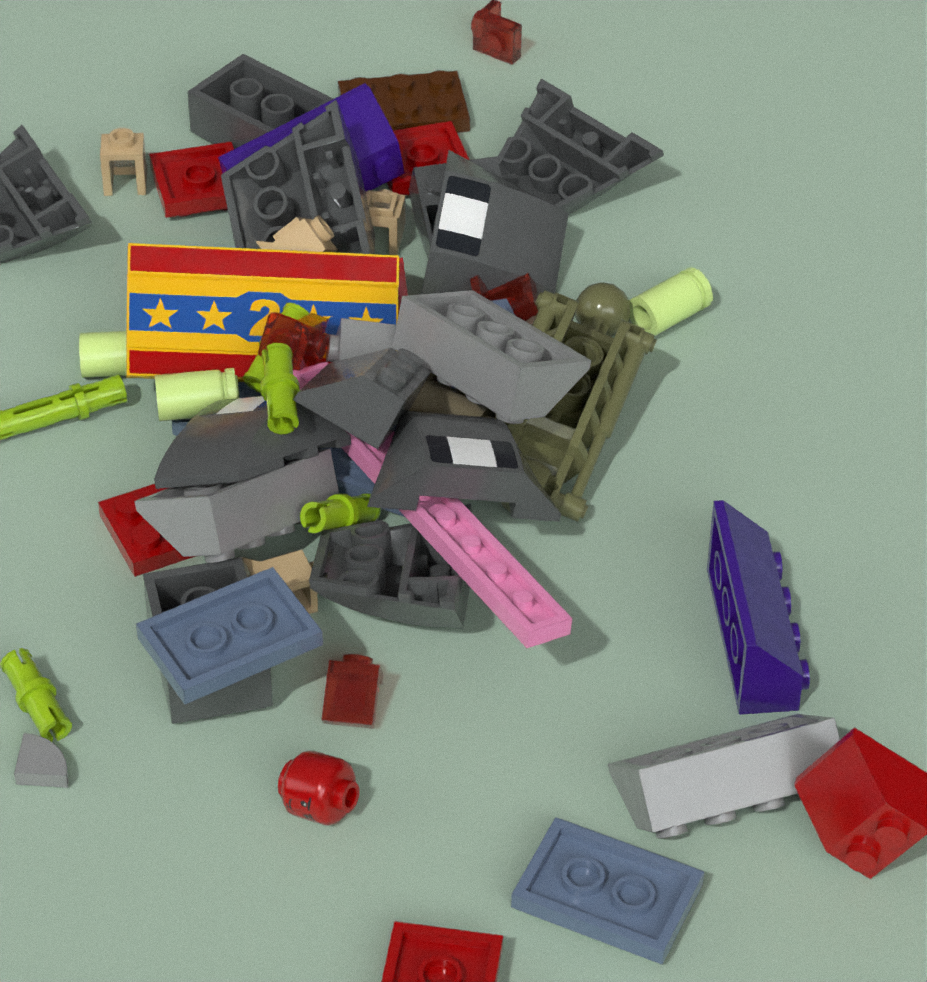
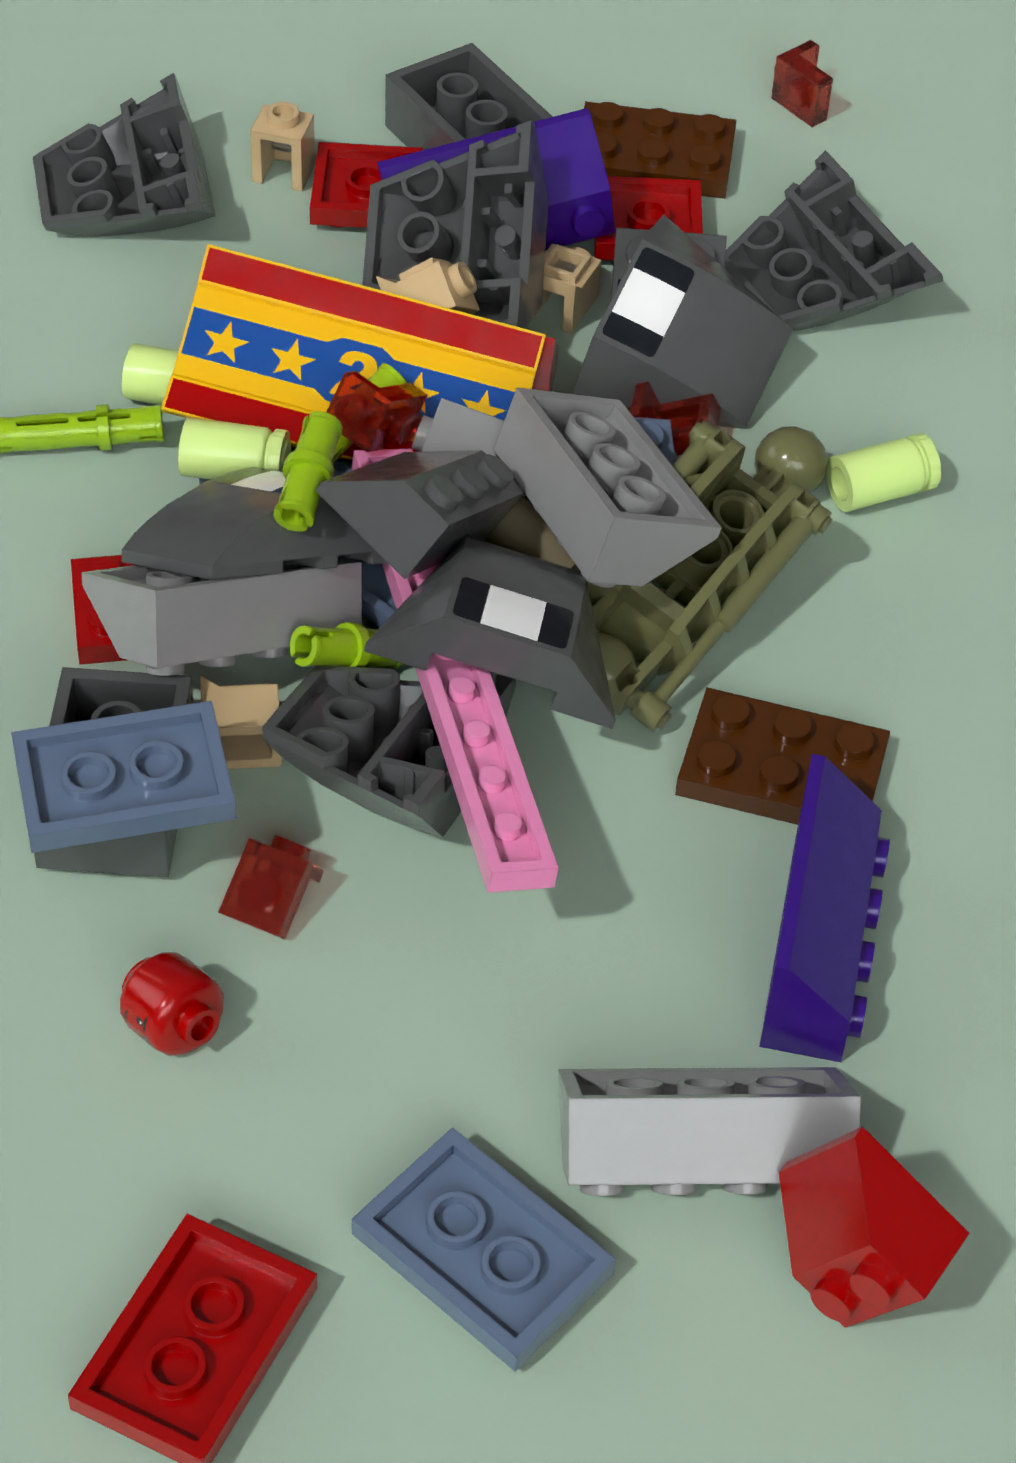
camera: 15 degrees right, 5 degrees up
none -> reddish brown plate [675,687,890,825]

